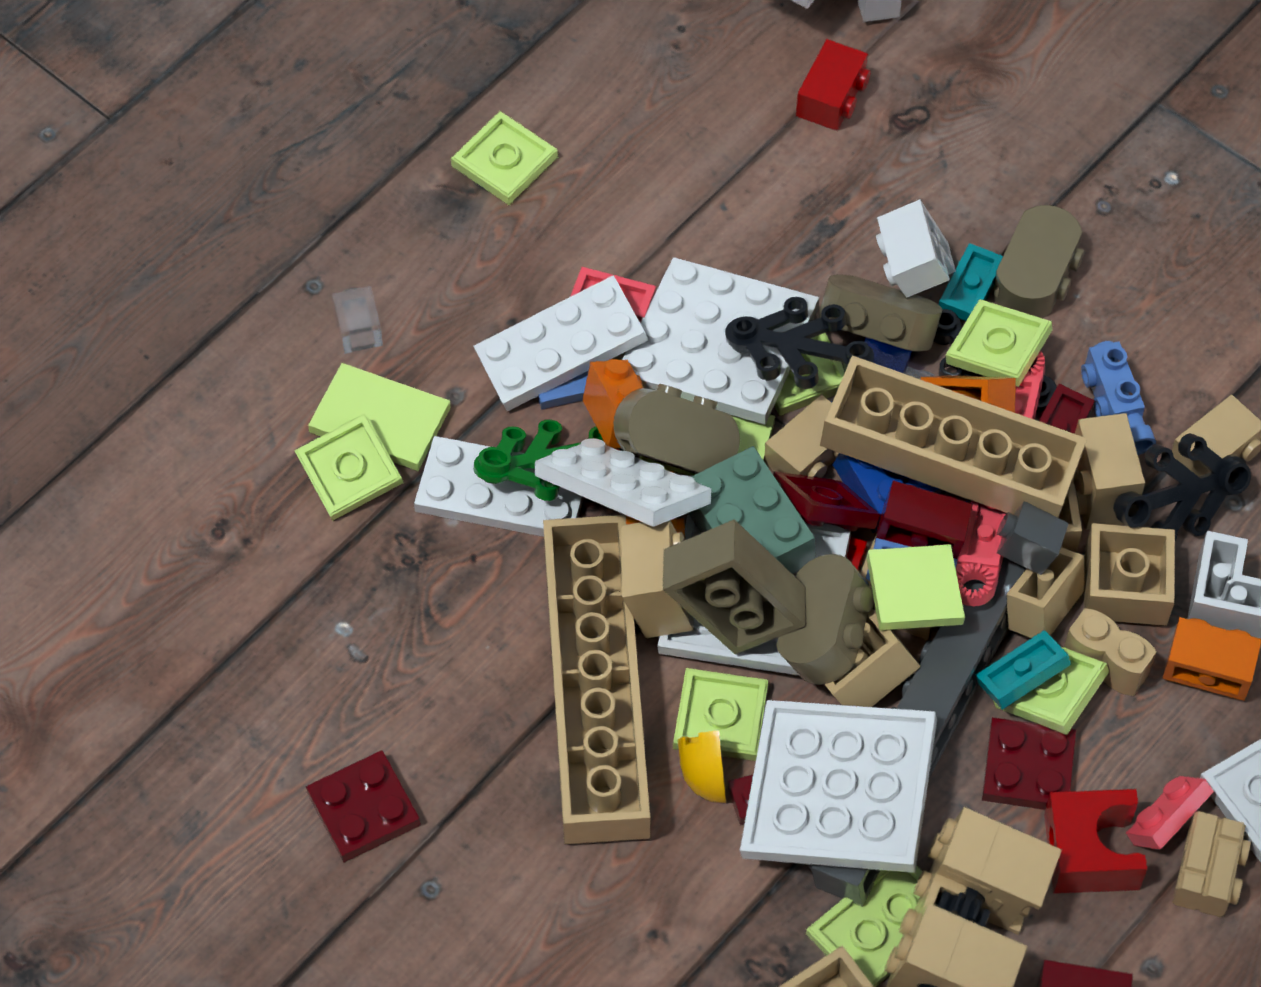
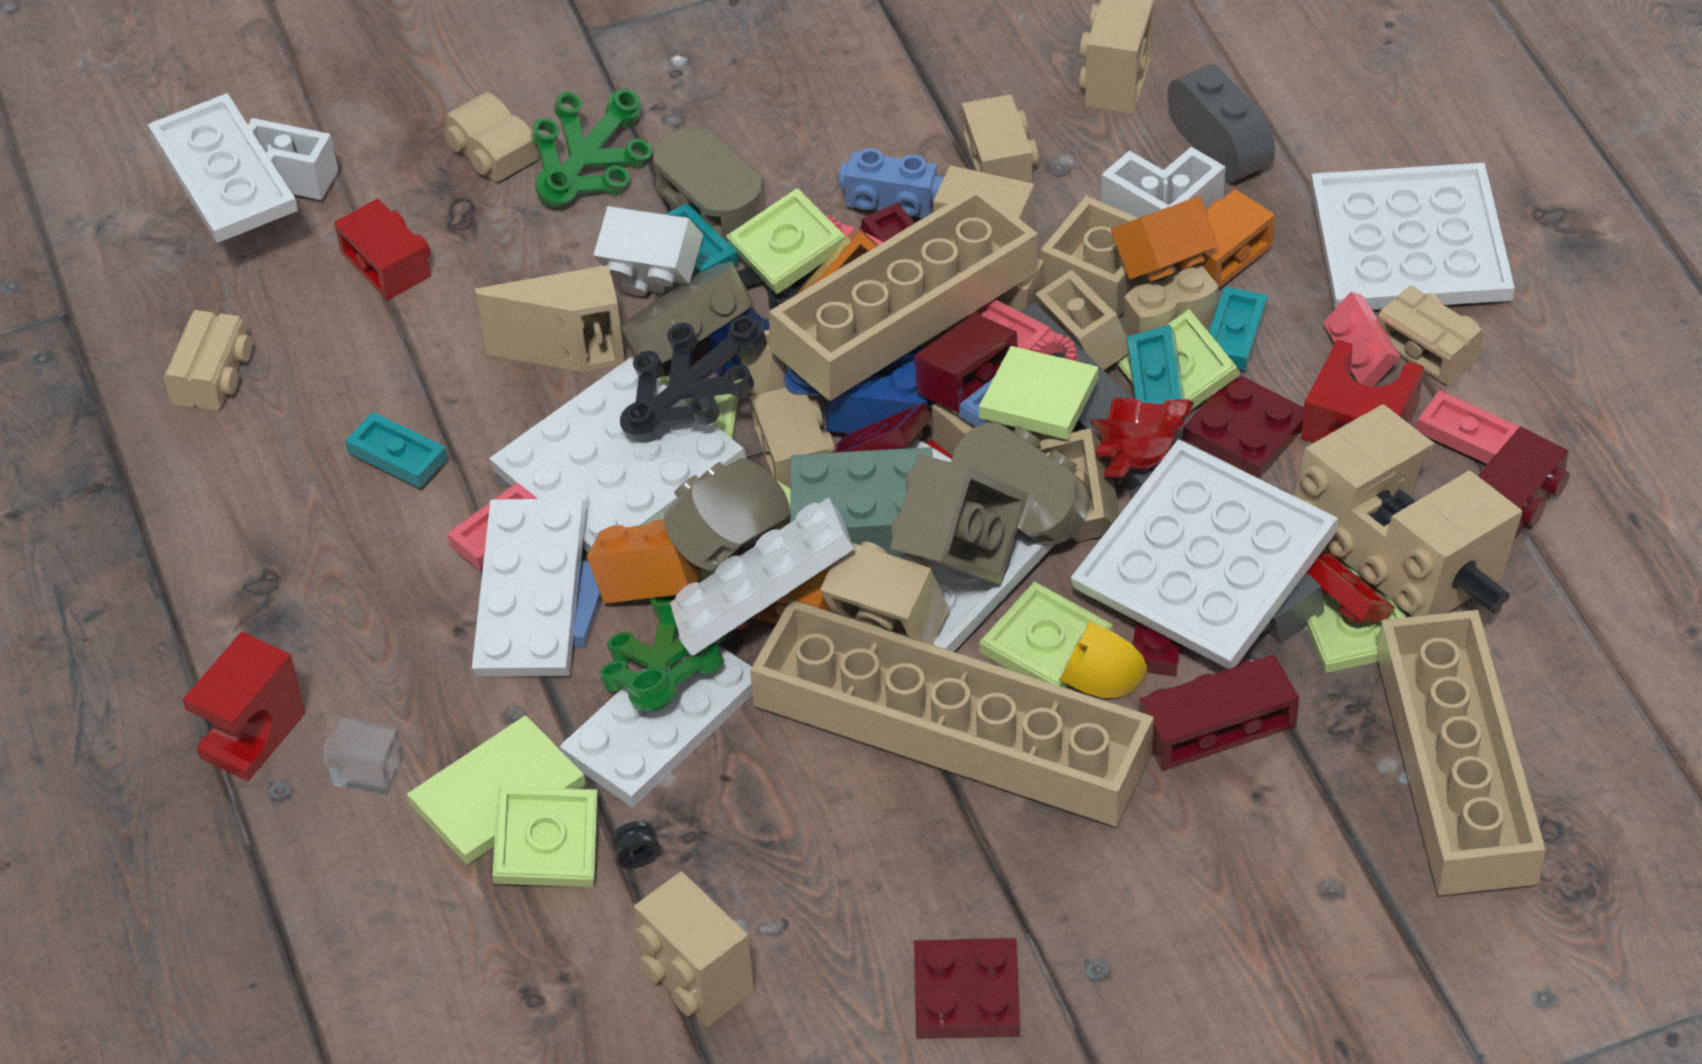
camera: 60 degrees left, 10 degrees down
yellowish green tile [451,111,558,205] -> none
dark grey brick [997,501,1069,575] -> none
black plant [1113,433,1251,541] -> none
none -> tan brick [163,310,252,411]
none -> red piece [182,631,306,782]
none -> teal plate [345,412,448,488]
none -> tan brick [444,92,539,182]
none -> tan slope [475,265,625,372]
none -> green plant [531,89,652,208]
none -> black bush [611,821,661,869]
none -> tan brick [633,871,754,1027]
none -> red helmet [1089,398,1194,477]
none -> orange brick [1111,195,1219,282]
none -> dark red brick [1139,654,1300,771]
none -> teal plate [1209,286,1268,371]
none -> red plate [1307,551,1395,624]
none -> coral plate [1416,390,1520,464]

